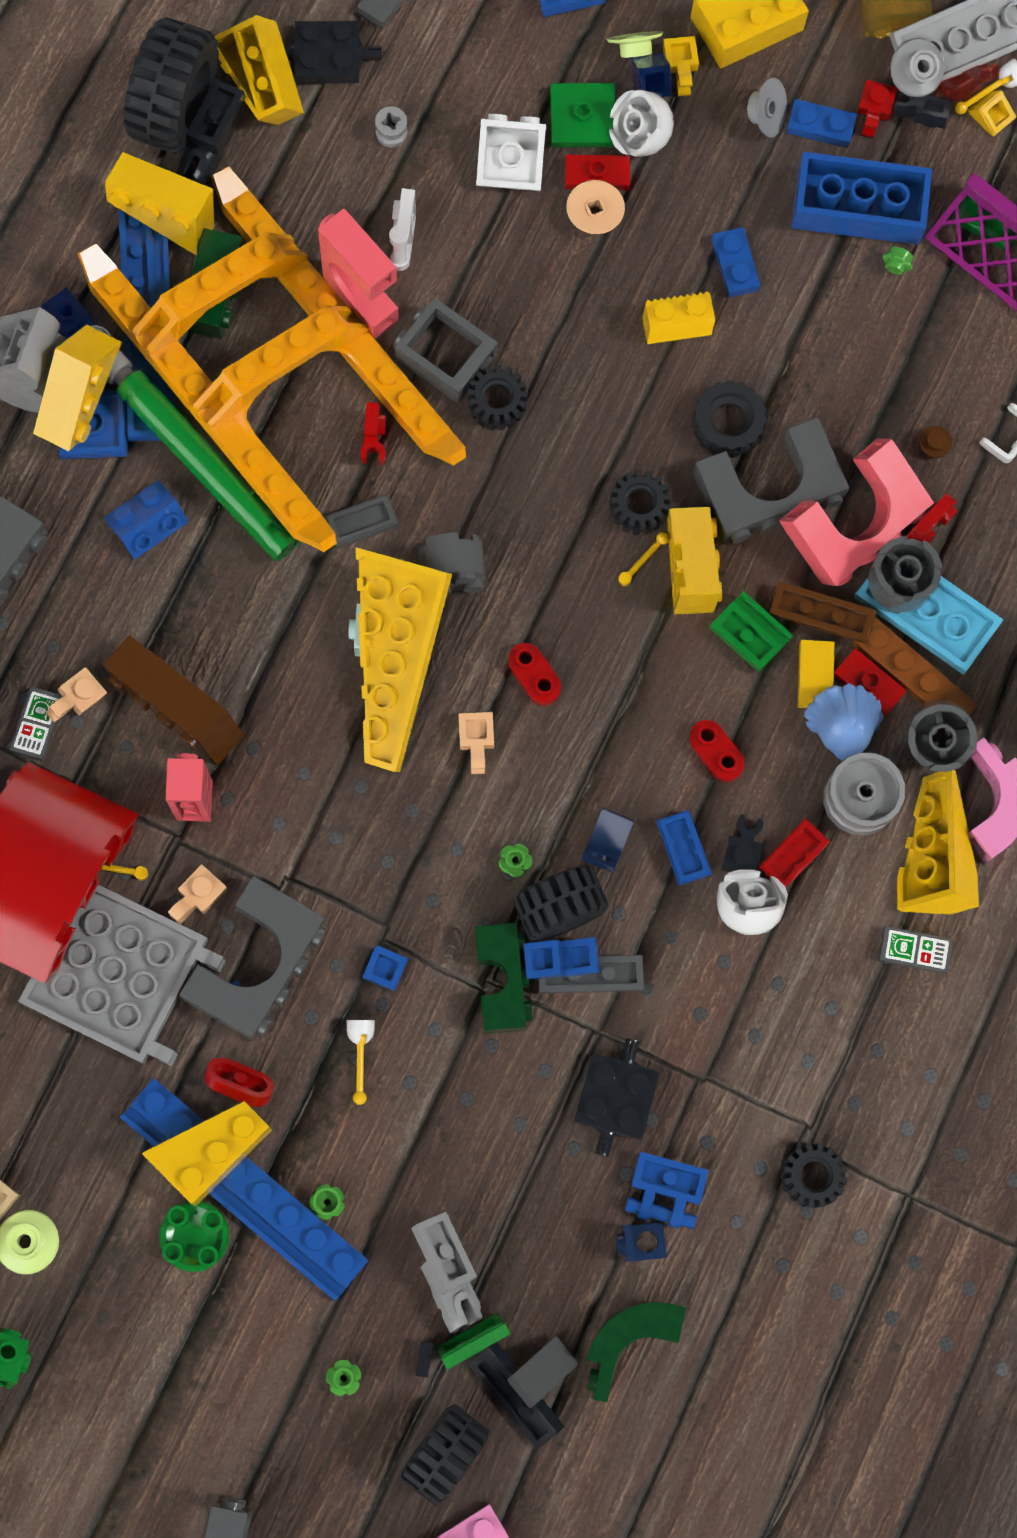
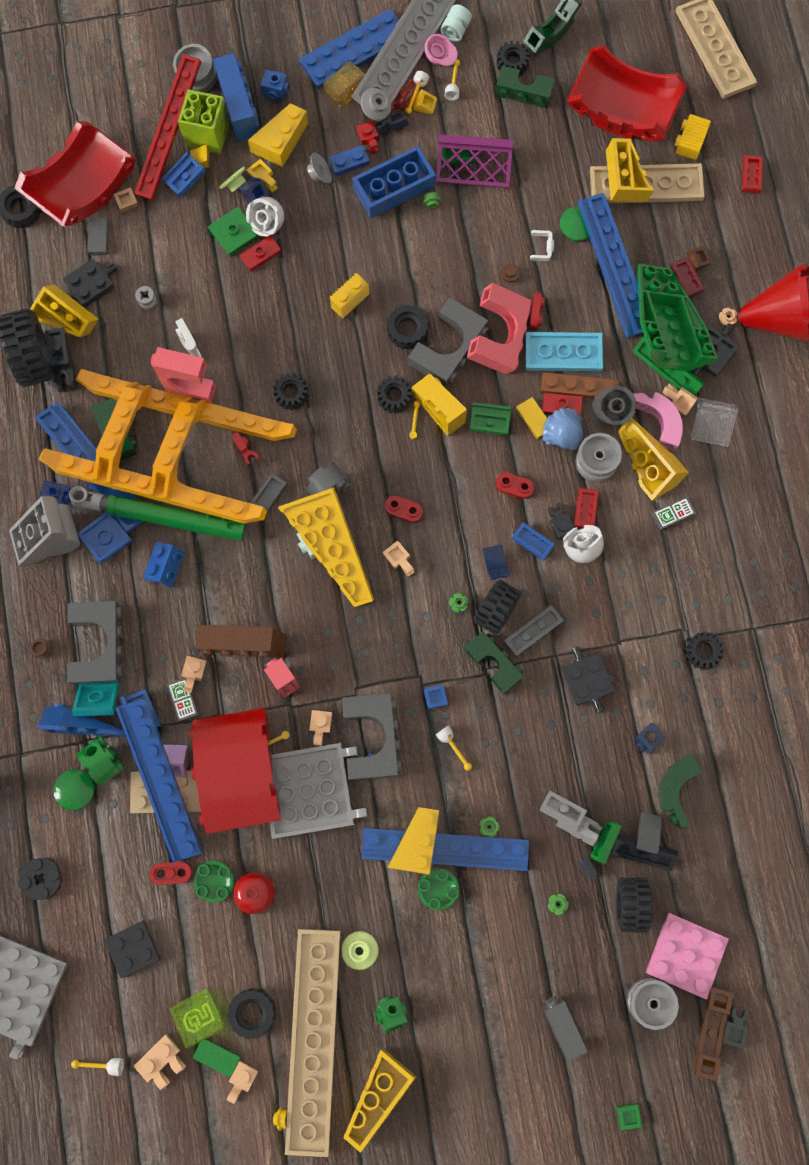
camera: 25 degrees left, 0 degrees up
yellow wedge [33,325,122,451] -> none
yellow wedge [105,152,214,256] -> none
red plate [204,1057,274,1107] -> none
dark grey window [394,298,498,404] -> none
white plate [476,114,546,191] -> none
blue slope [524,937,600,979] -> none
light nougat piece [566,180,625,234] -> none
blue plate [625,1152,709,1229] -> none
blue plate [711,227,761,298] -> none
reddish brown plate [769,582,877,644] -> none
dark grey brick [867,536,942,614] -> none

